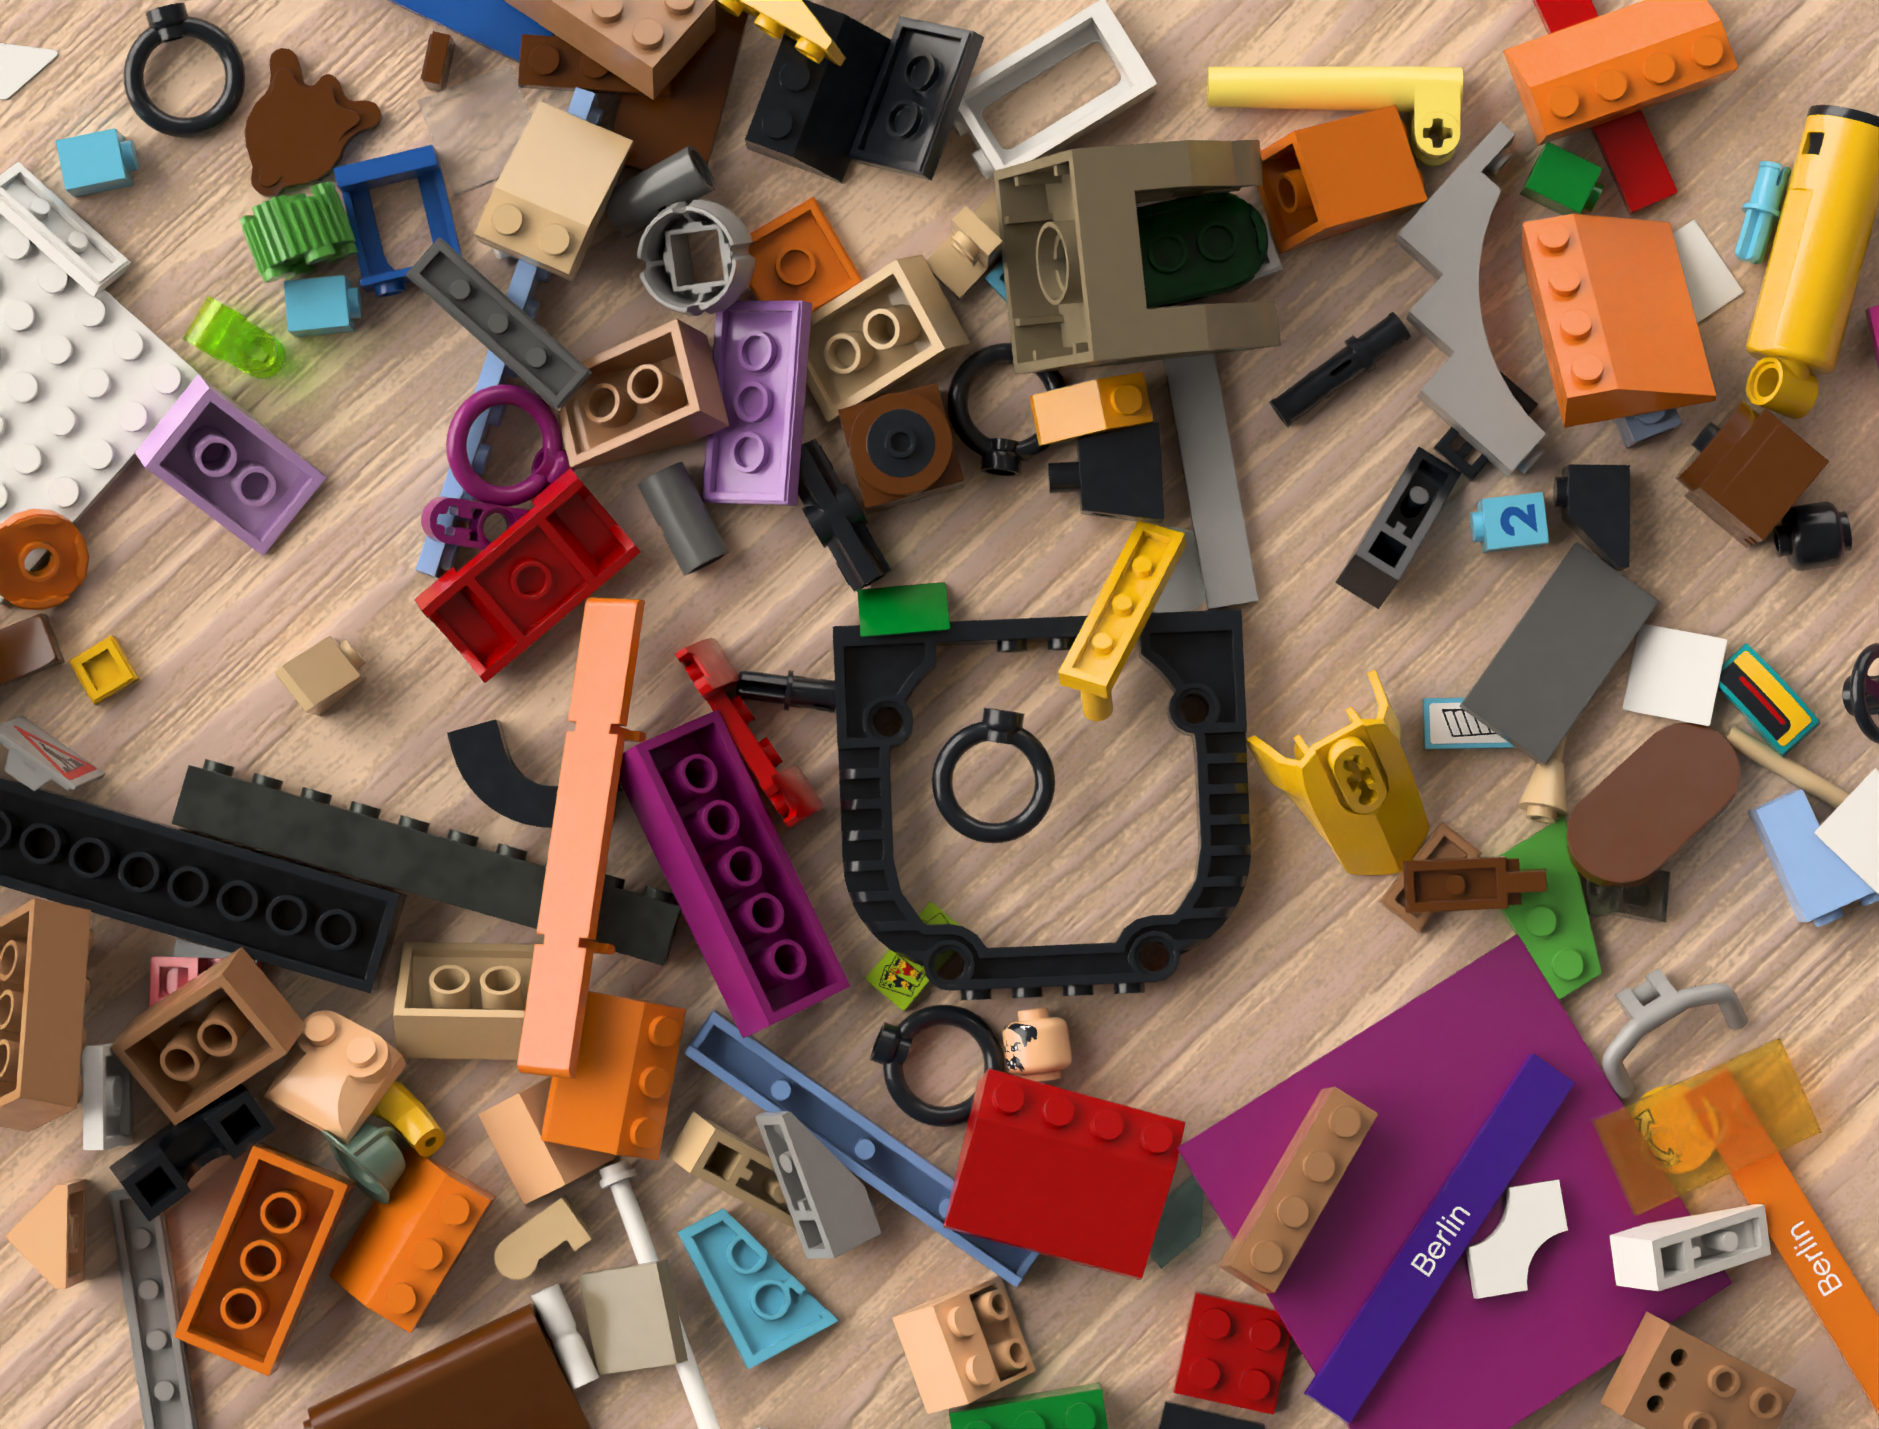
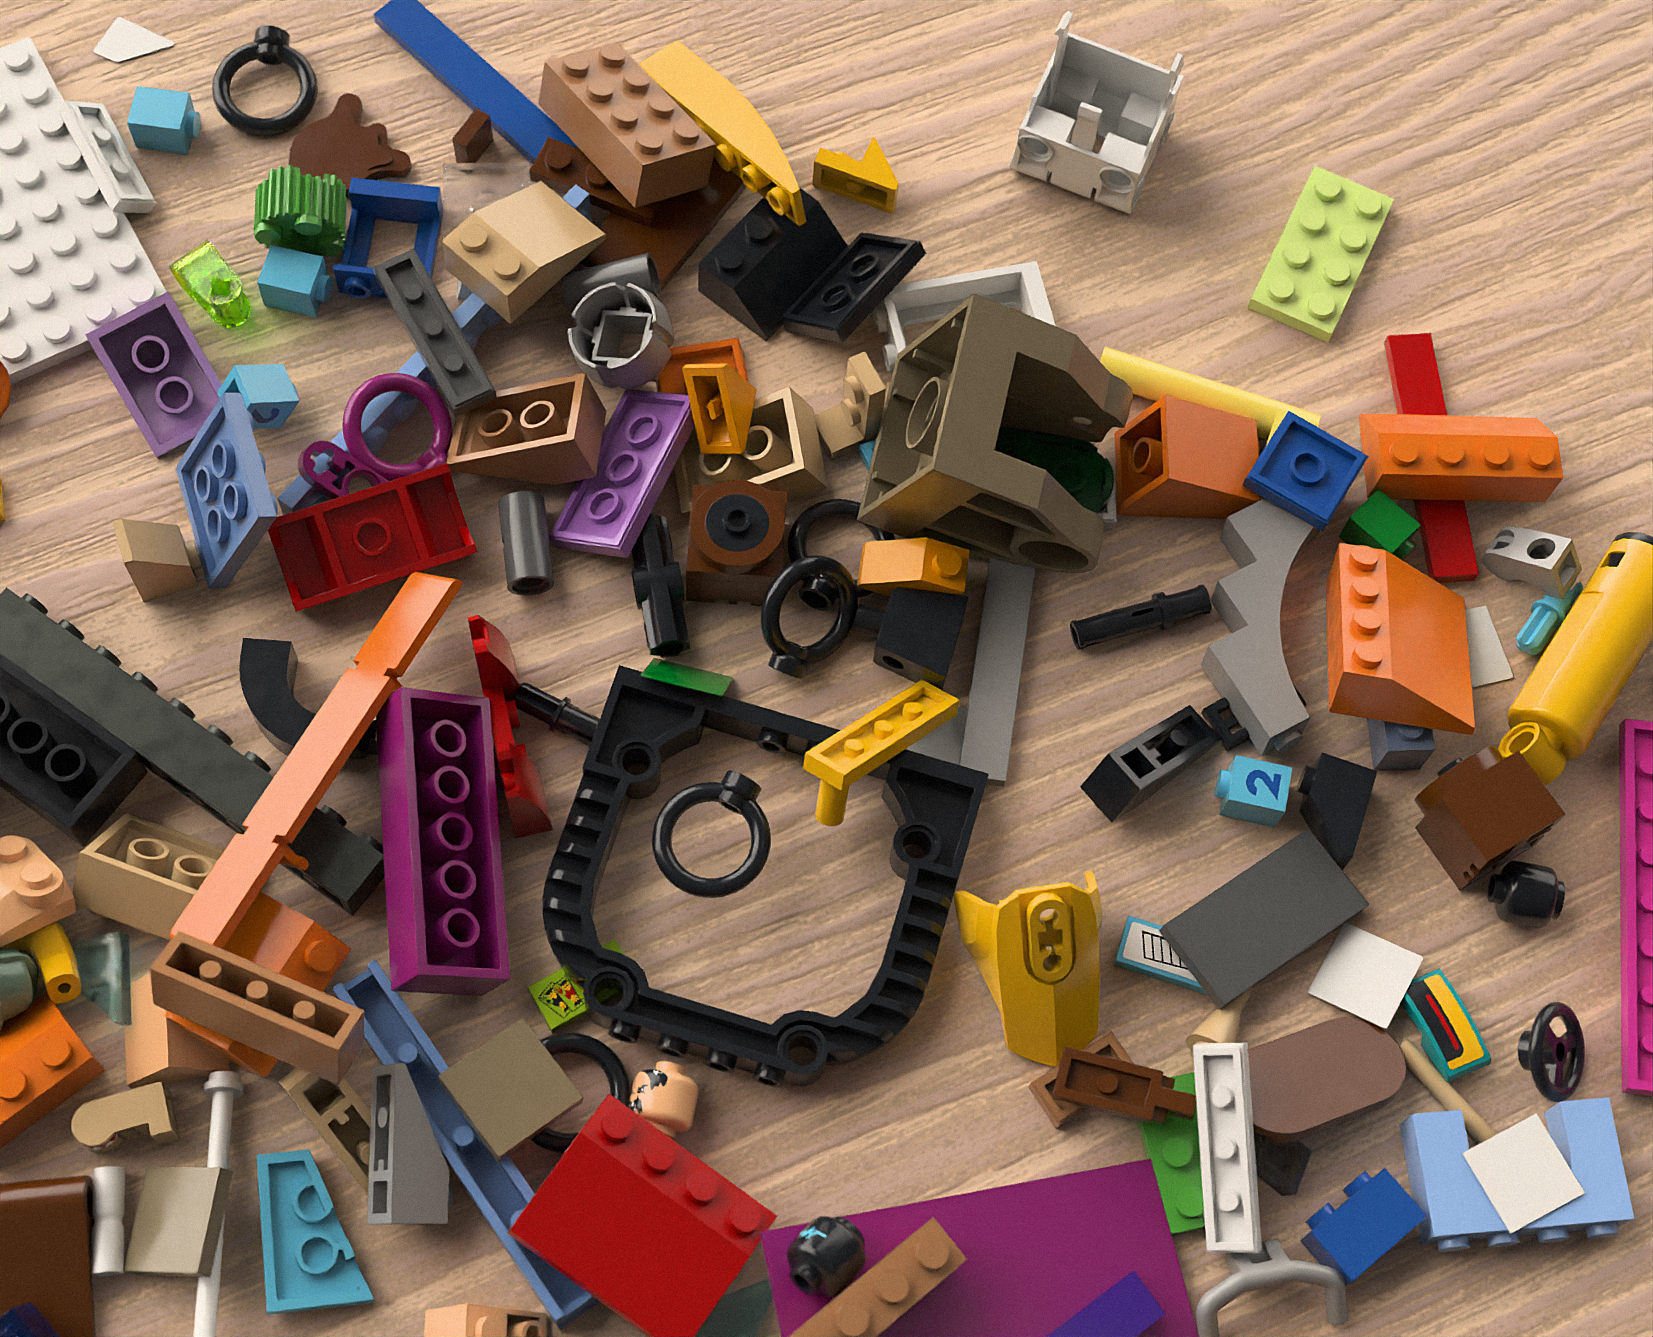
camera: 10 degrees right, 20 degrees down
none -> clear light blue tile [77,931,131,1026]
none -> medium nougat brick [150,930,365,1085]
none -> medium blue plate [176,393,278,589]
none -> medium azure brick [217,364,299,429]
none -> dark tan tile [438,1018,583,1162]
none -> light orange slope [682,364,757,454]
none -> black piece [761,555,858,679]
none -> black head [787,1216,866,1297]
none -> white tile [1193,1042,1262,1253]
none -> blue tile [1242,410,1369,532]
none -> blue brick [1300,1168,1427,1286]
none -> light grey leg [1482,526,1582,599]

